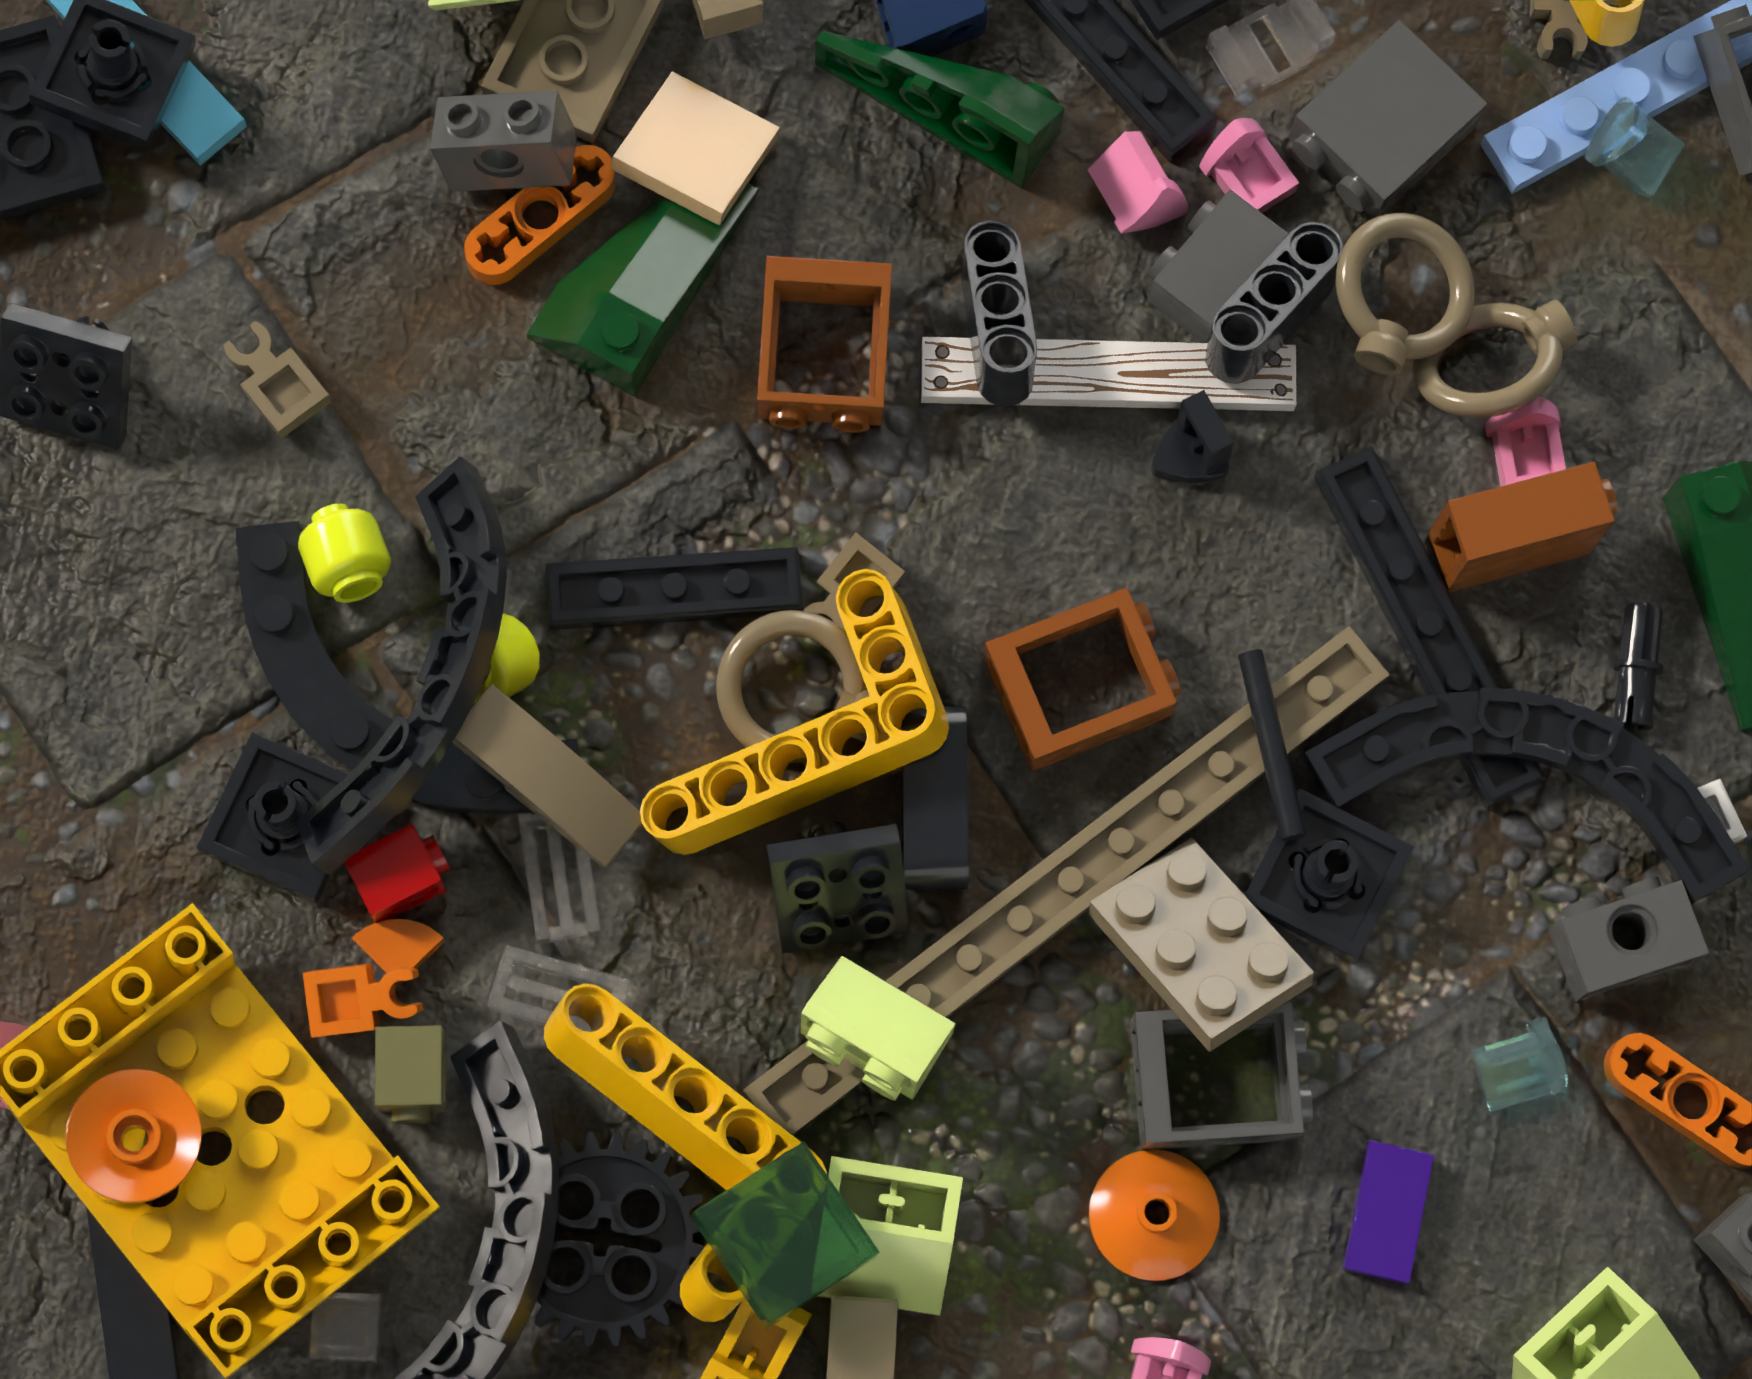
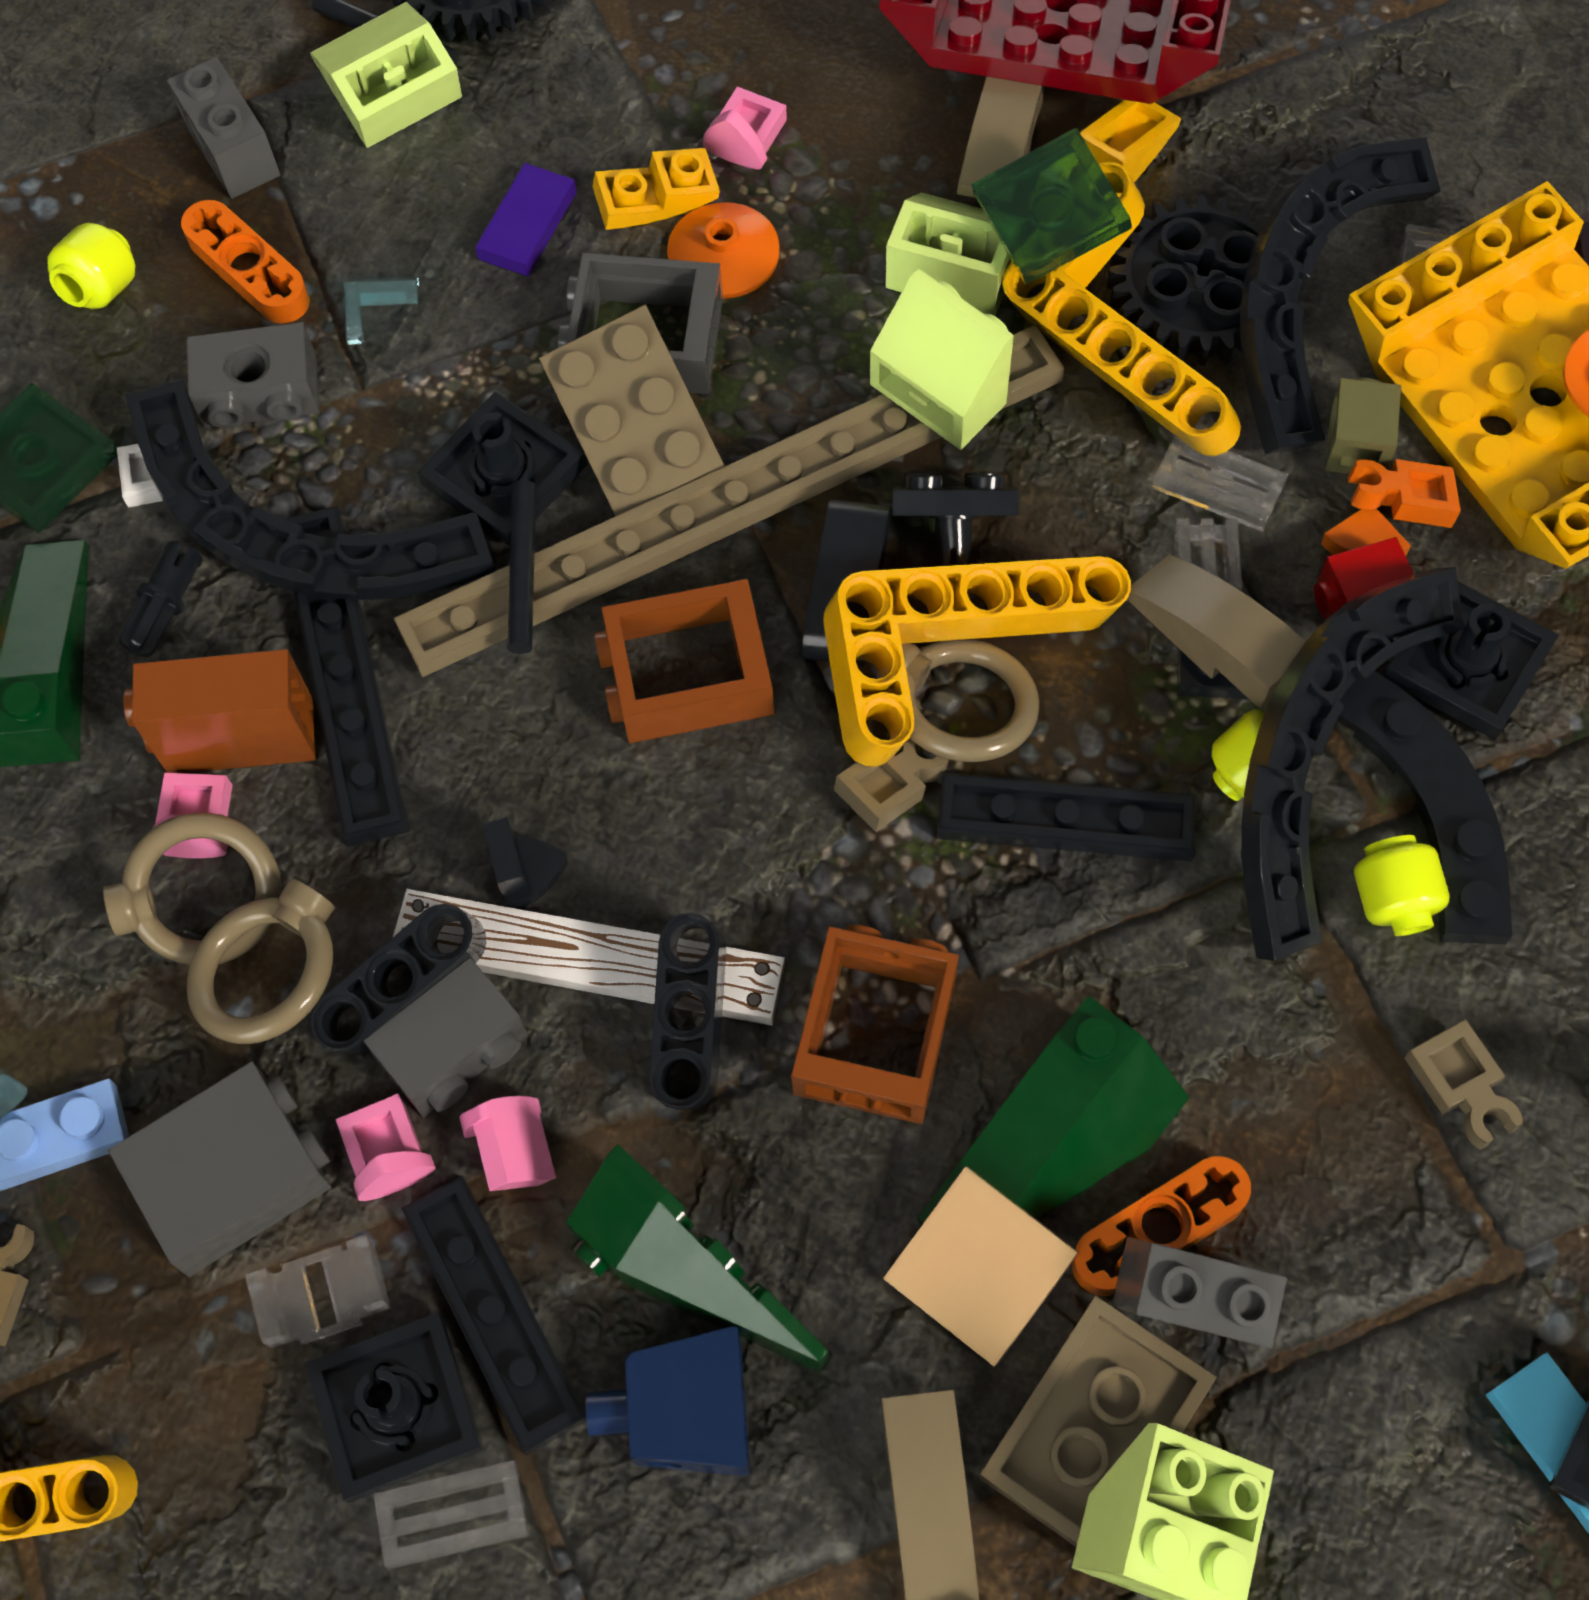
camera: 160 degrees left, 10 degrees down
none -> yellow slope [592,148,720,230]

